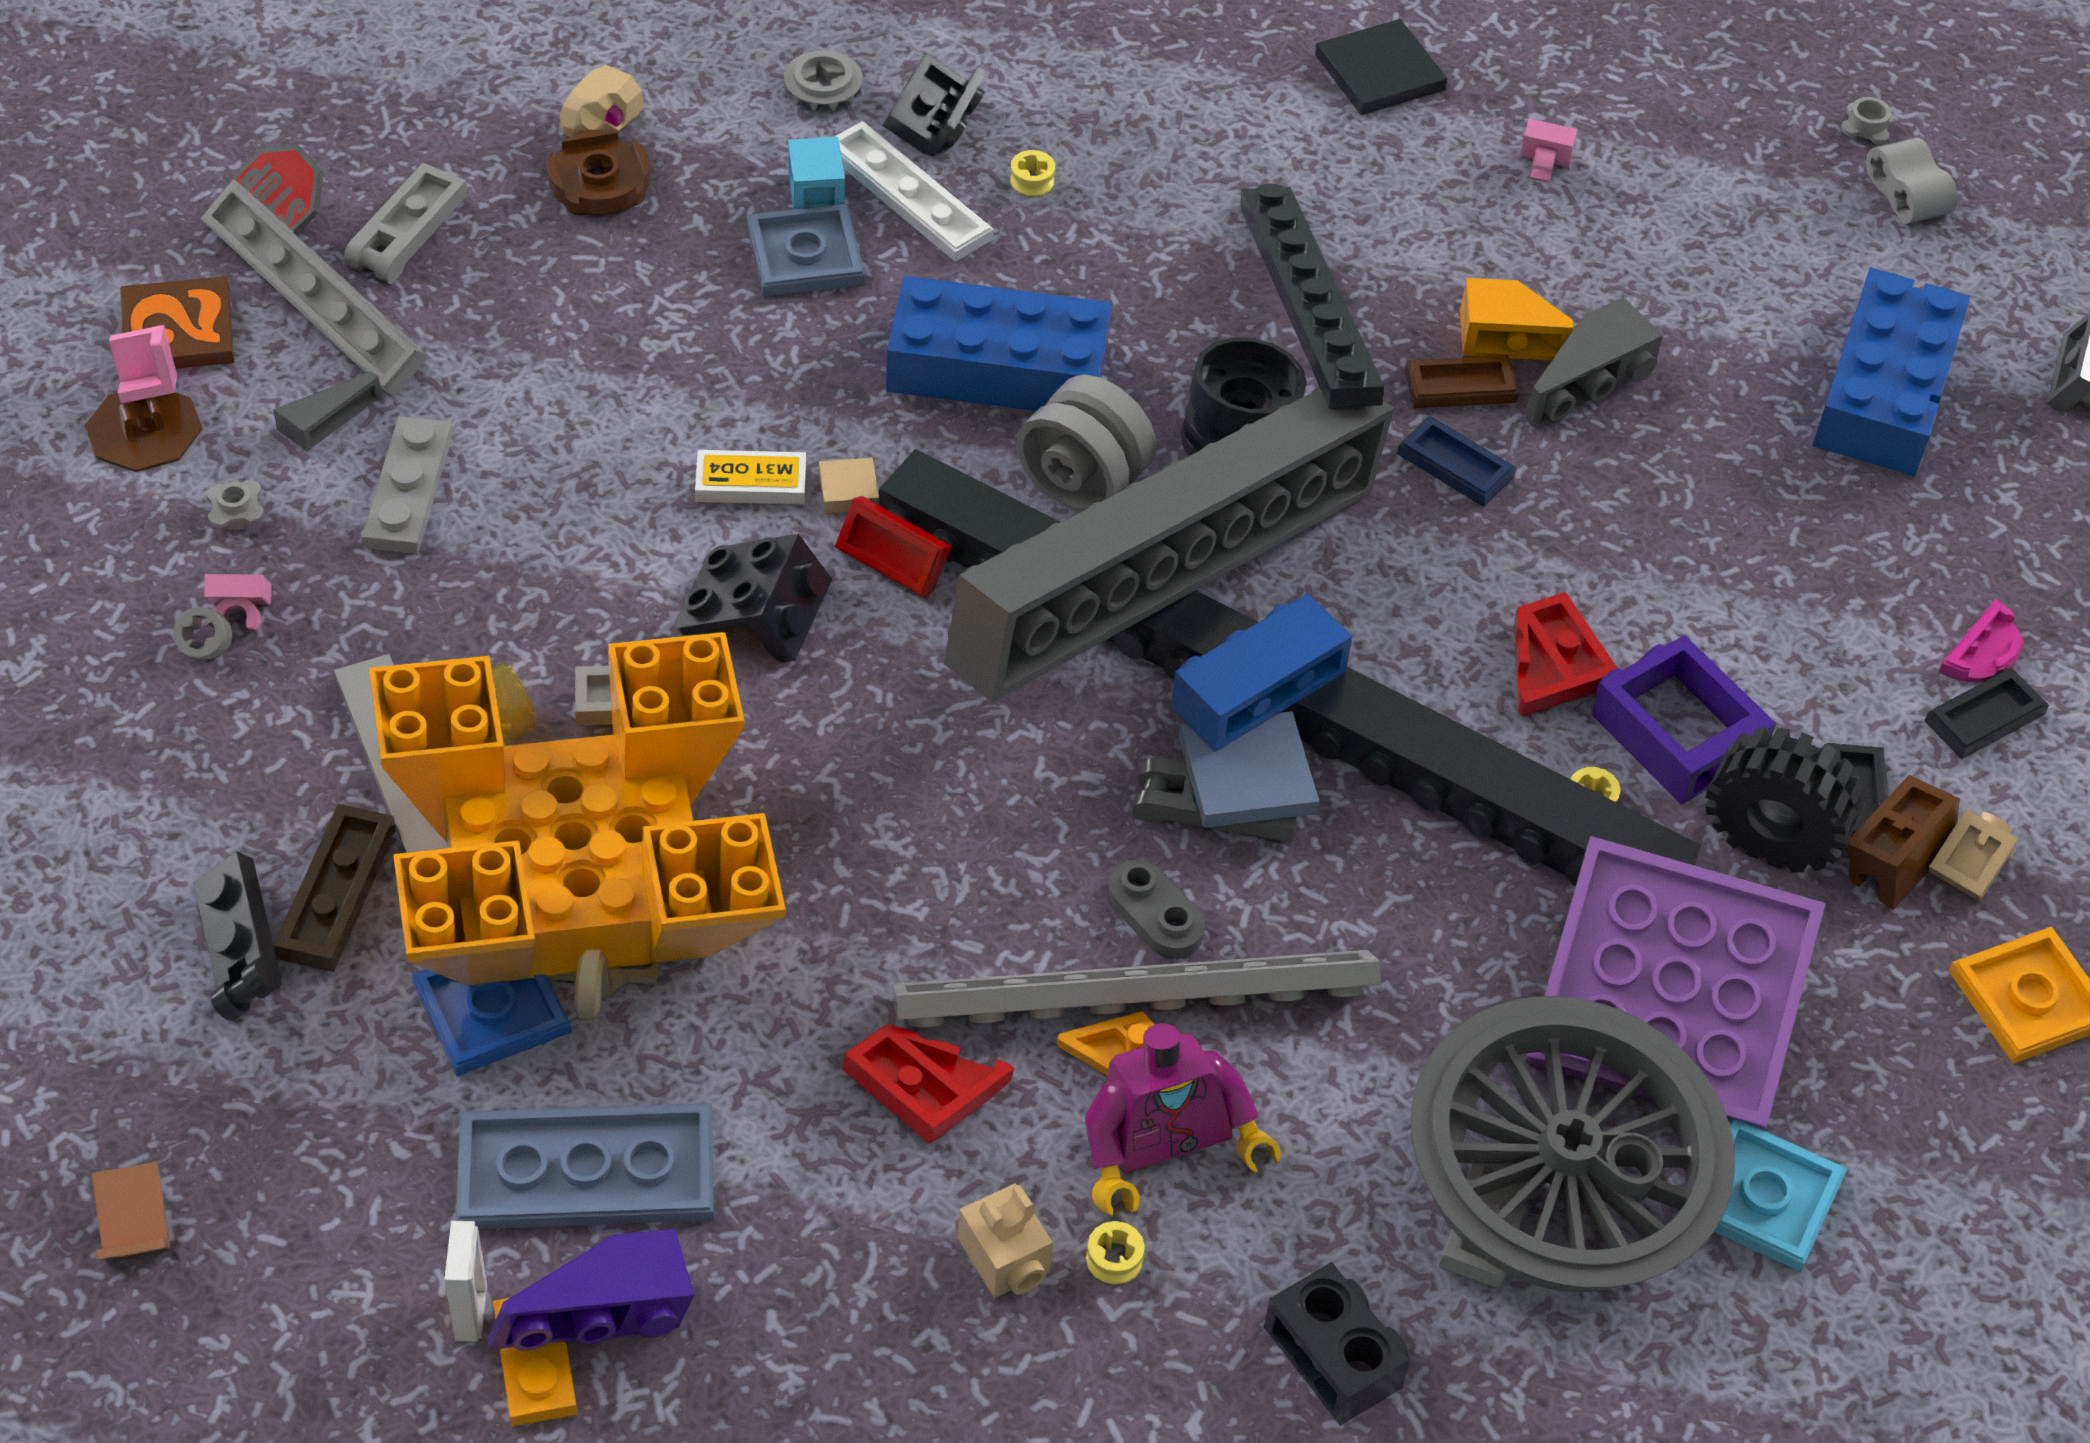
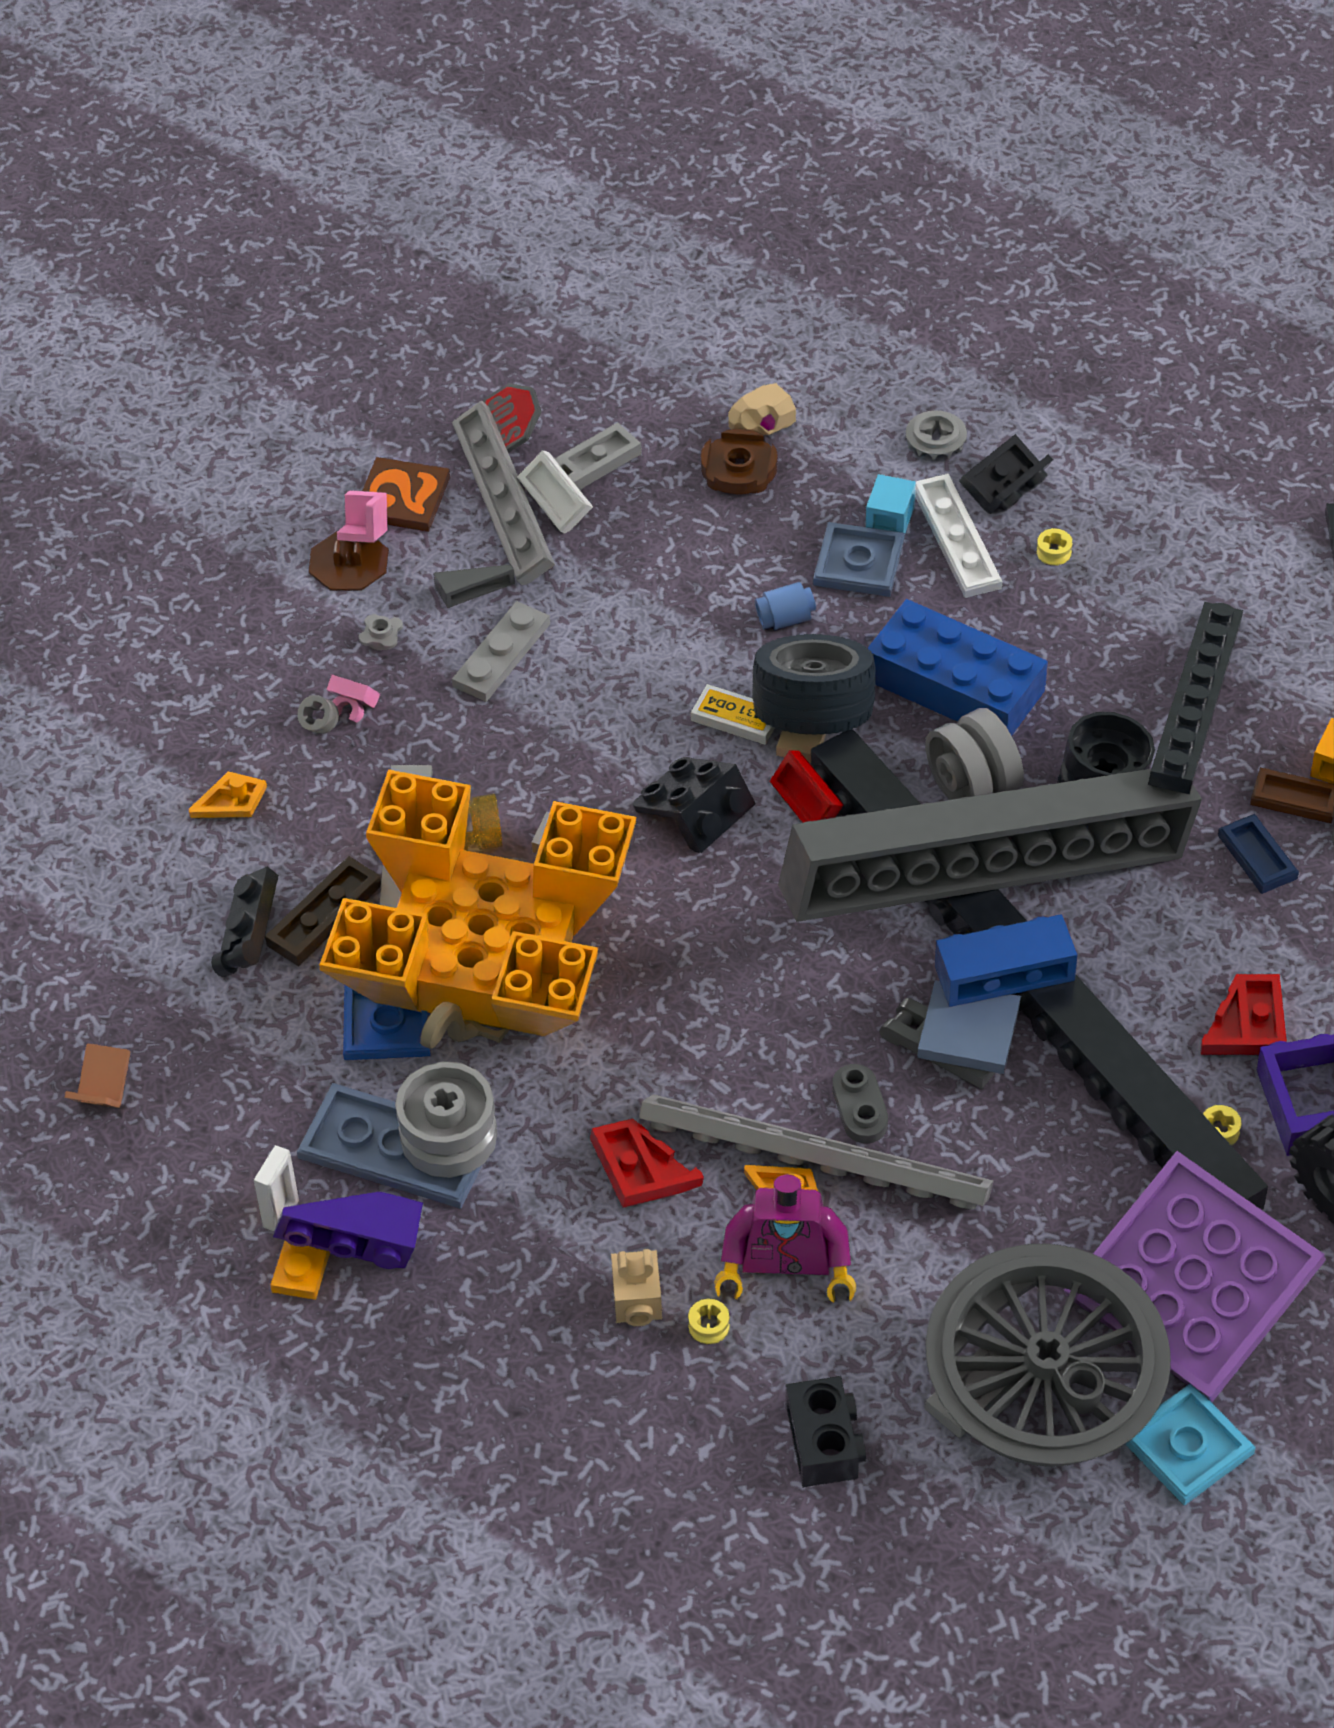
camera: 30 degrees right, 0 degrees up
none -> light orange piece [189,771,267,818]
none -> light grey wheel [395,1061,498,1178]
none -> white tile [517,450,593,533]
none -> black wheel [752,634,875,735]
none -> medium blue brick [755,582,816,631]

